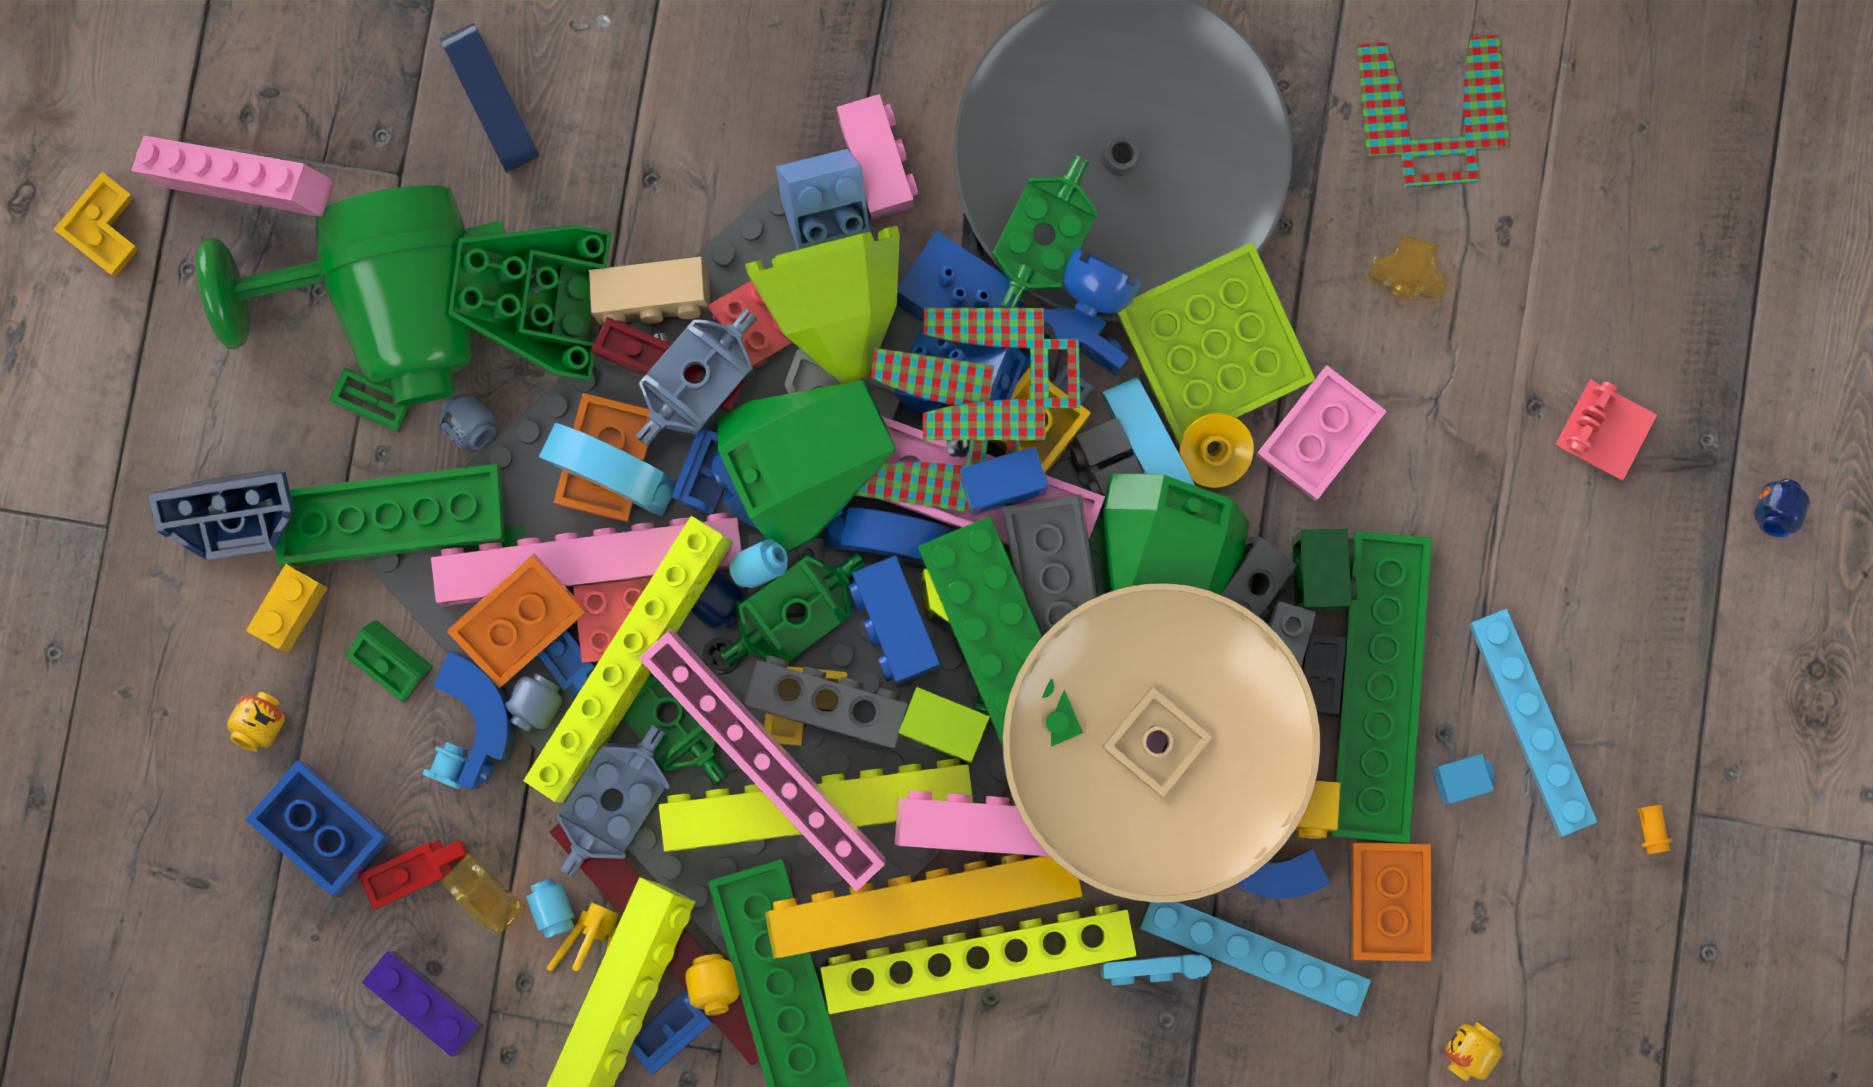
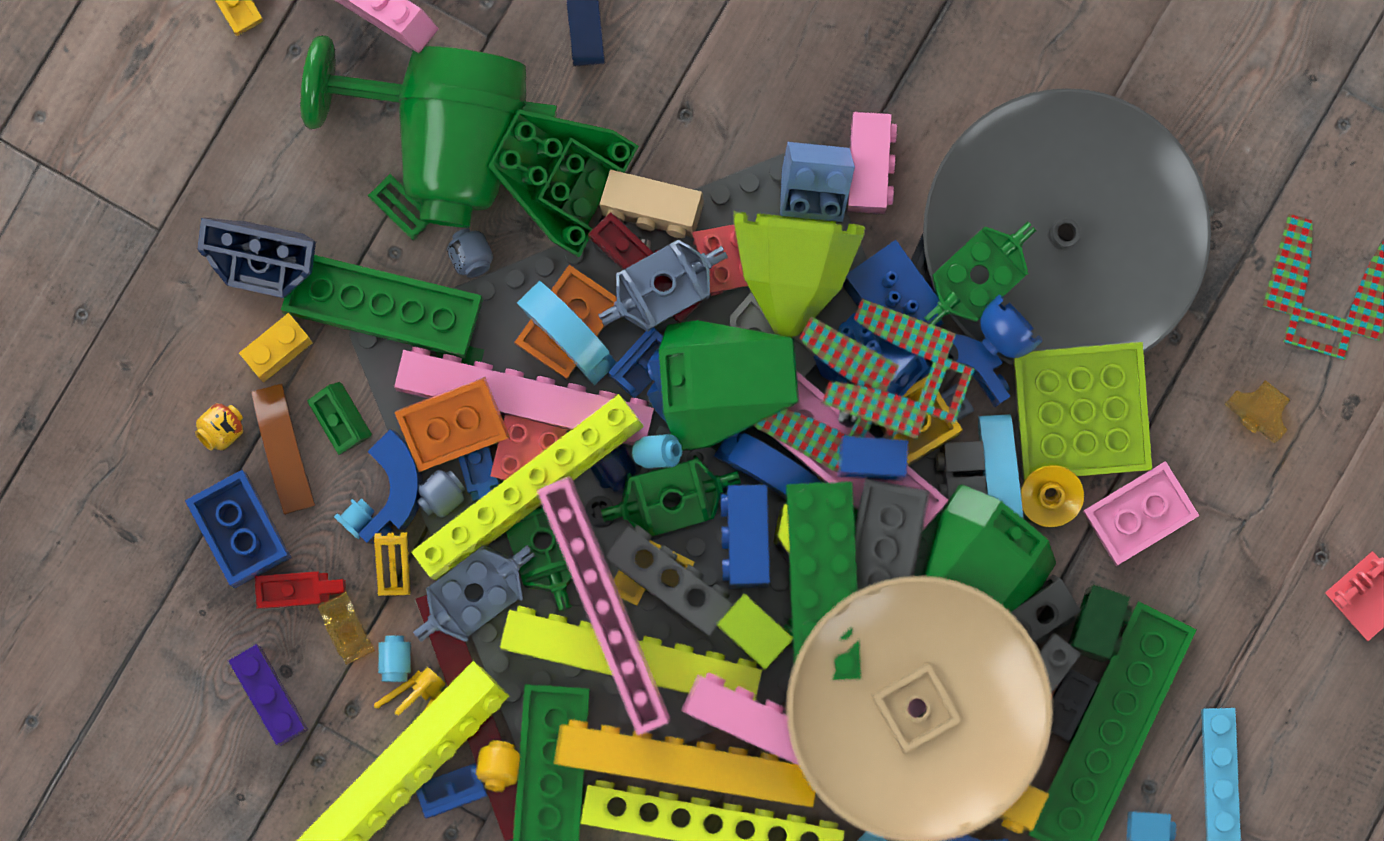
camera: 20 degrees right, 0 degrees up
none -> dark orange slope [251,383,315,514]
none -> yellow tile [374,532,411,596]

